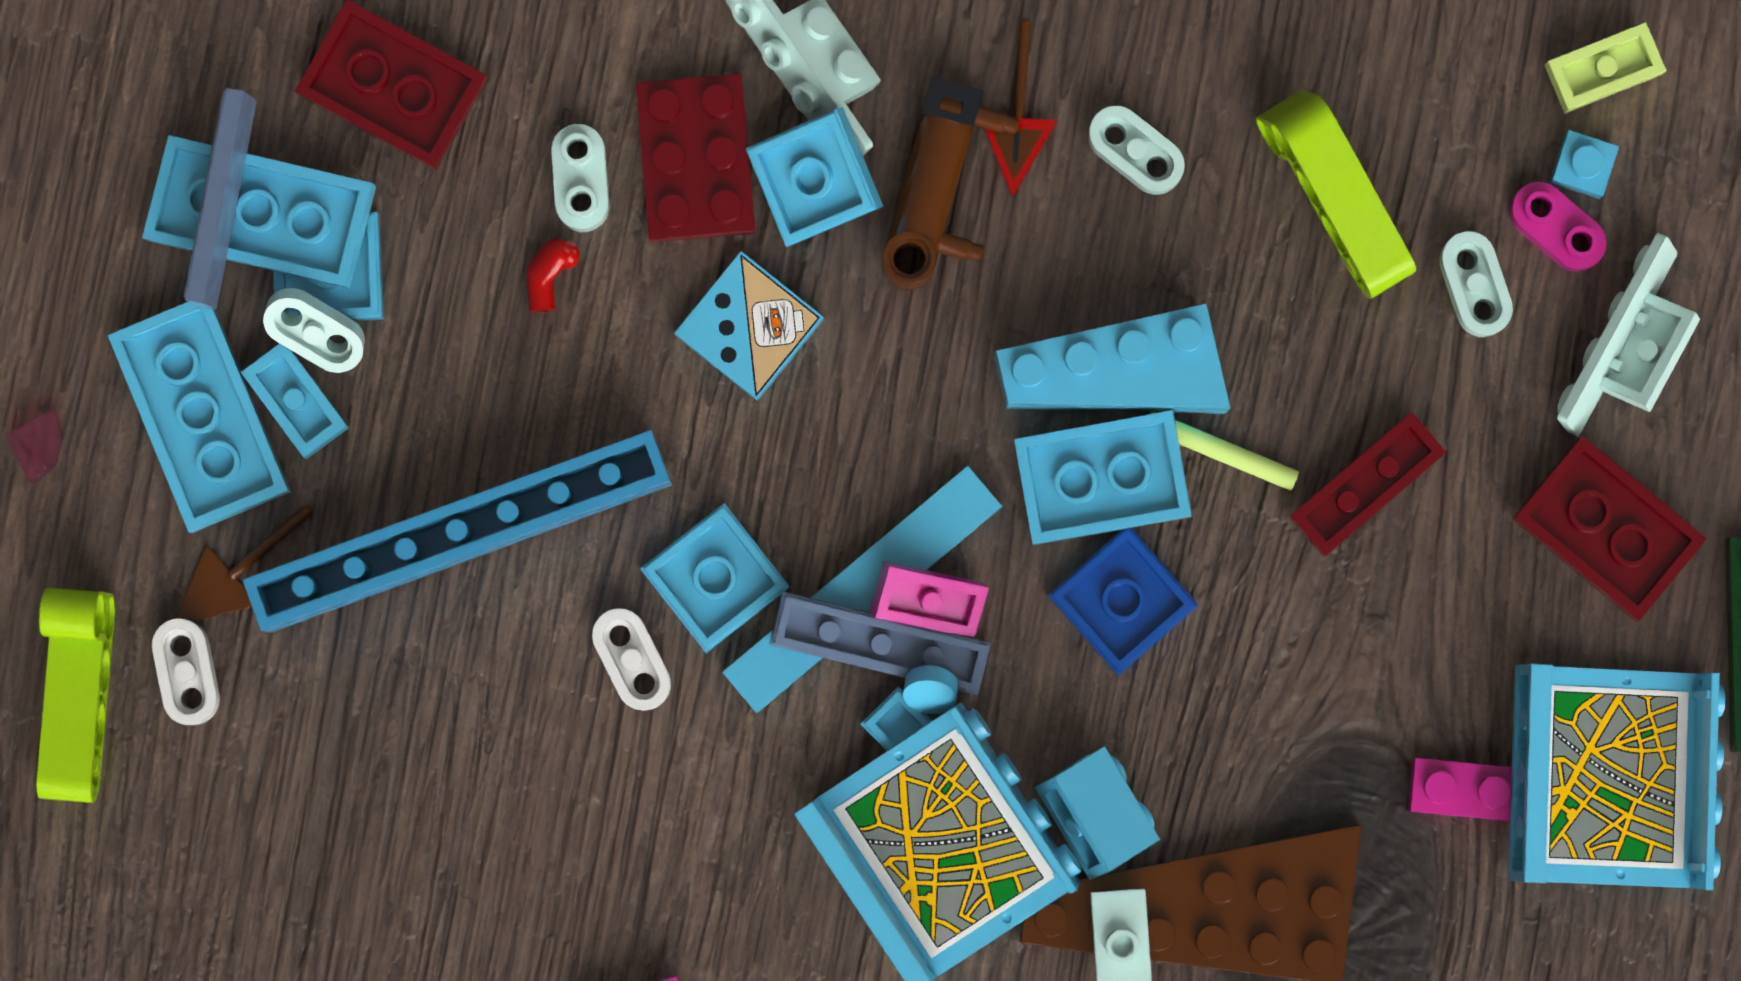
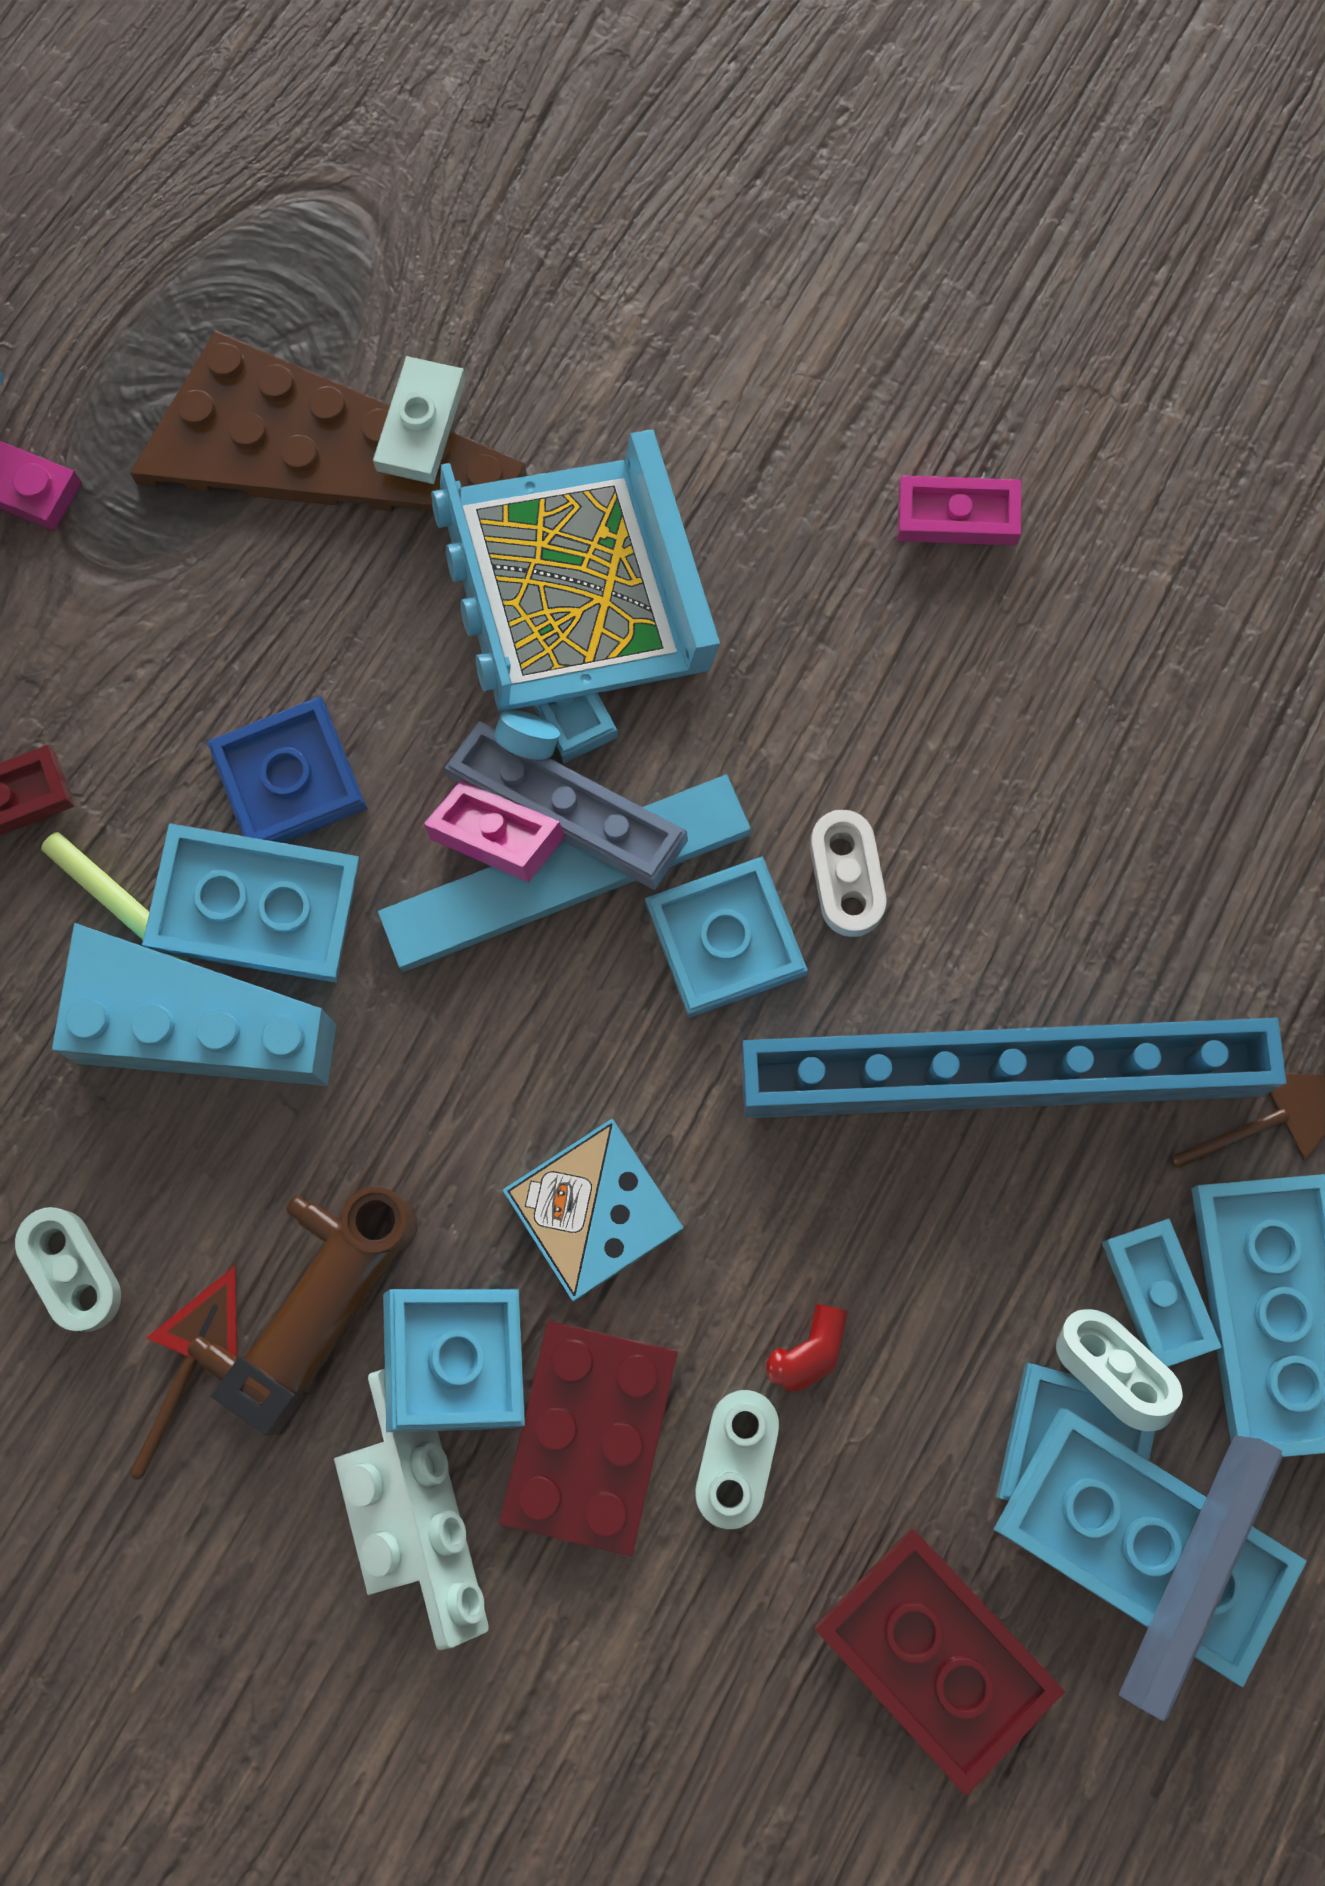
camera: 155 degrees left, 10 degrees down
medium azure brick [1034,746,1160,880] -> none

